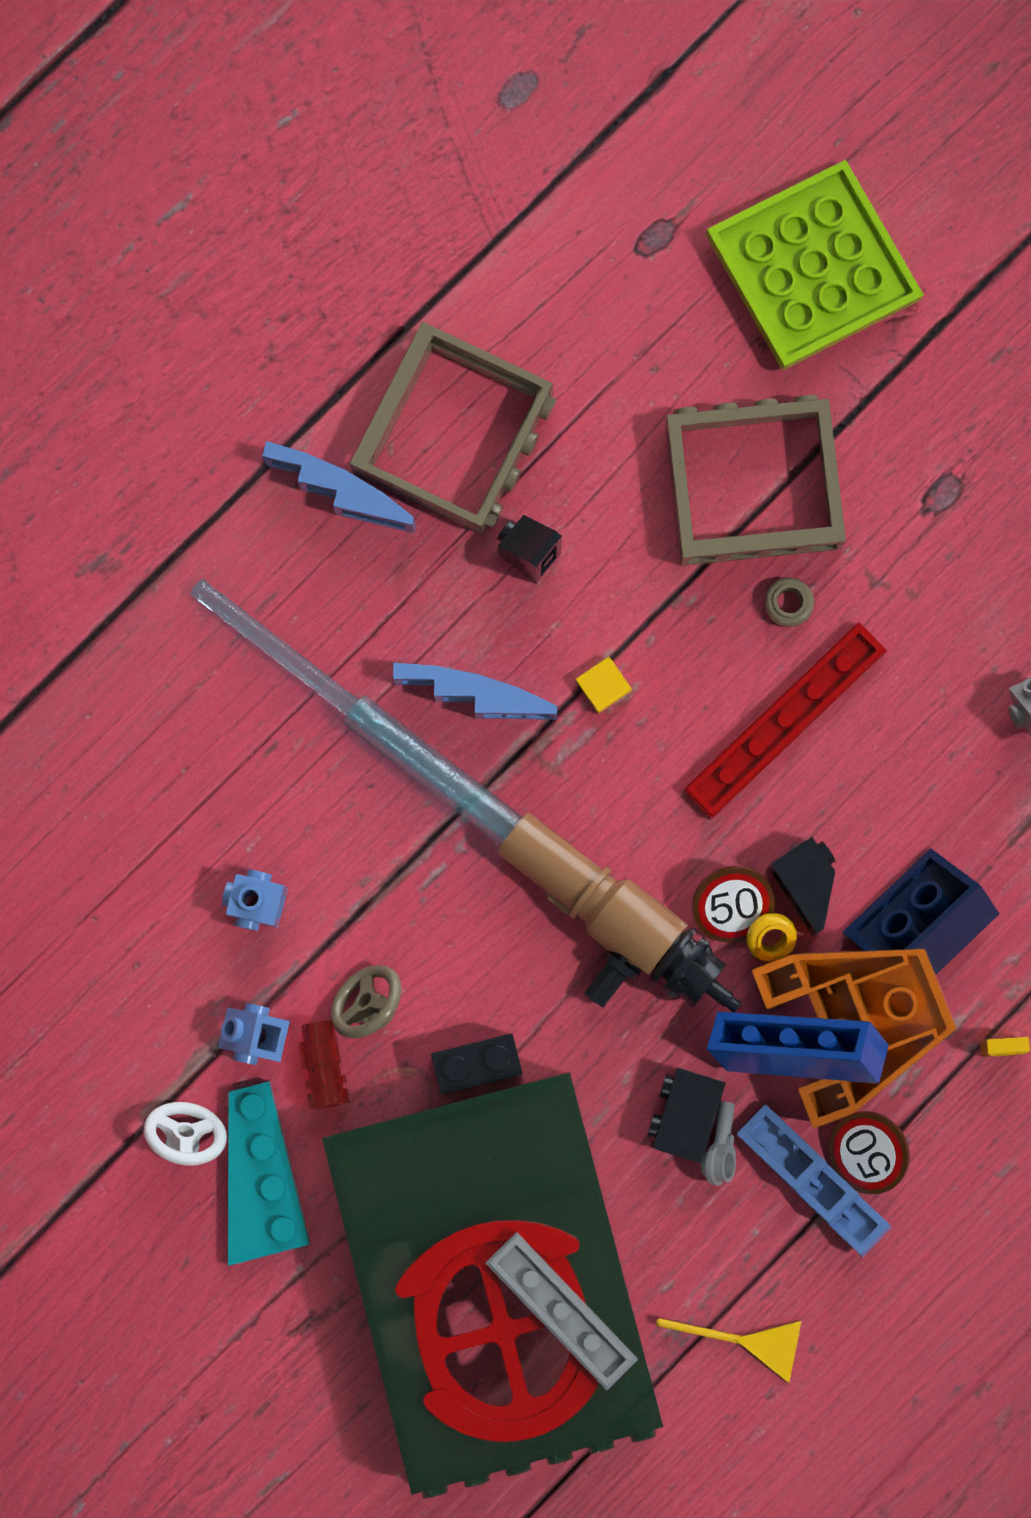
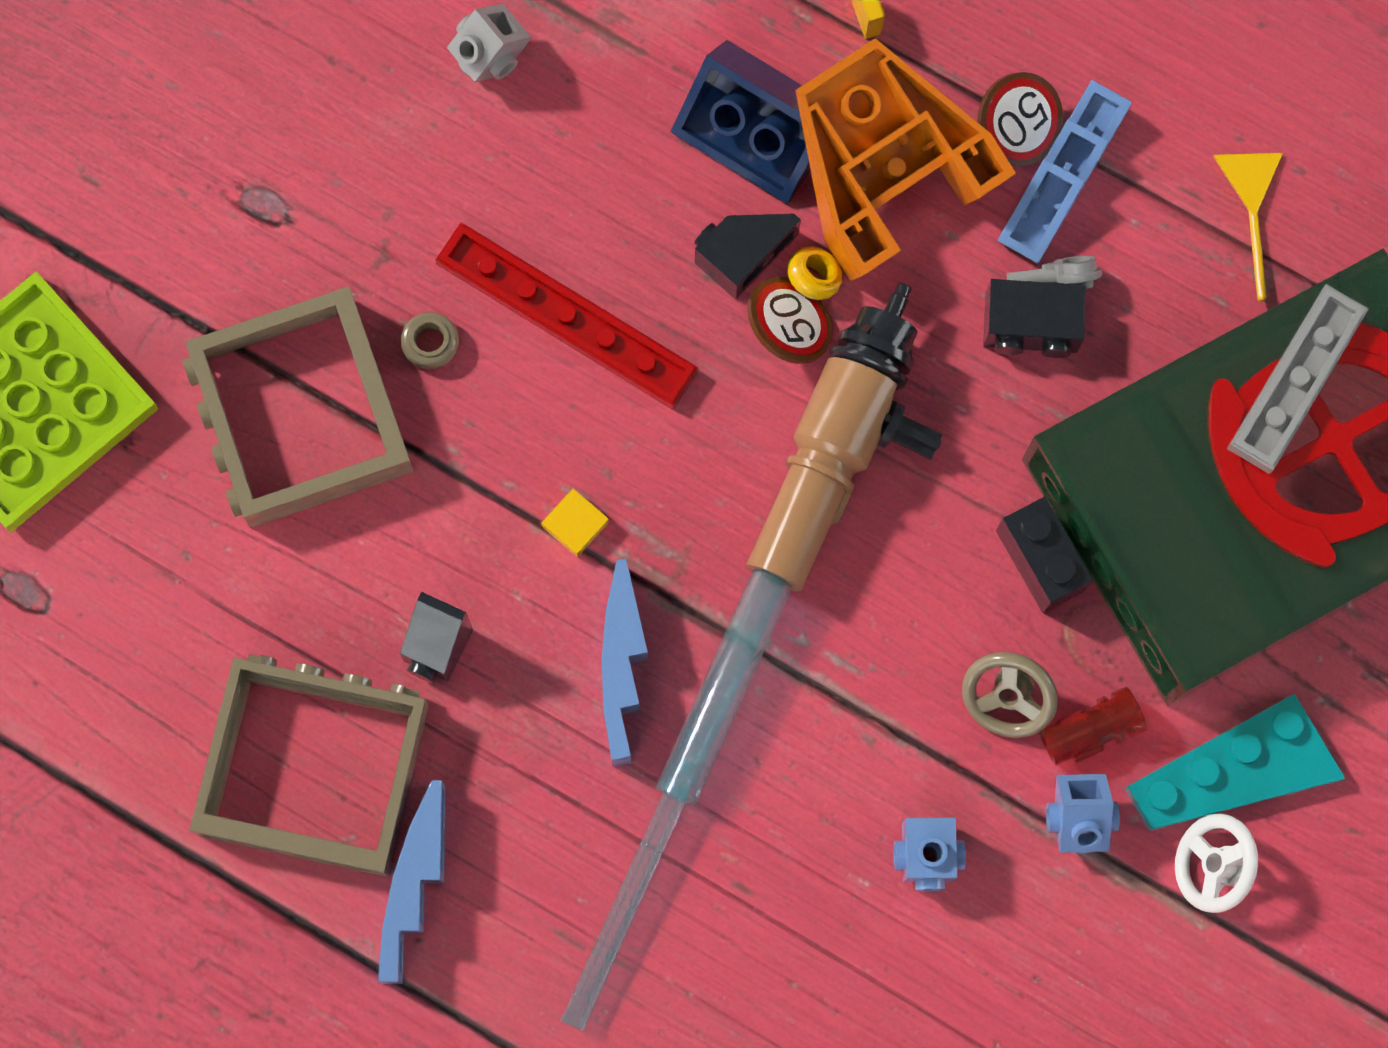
camera: 110 degrees left, 5 degrees down
blue brick [707,1012,889,1083] -> none

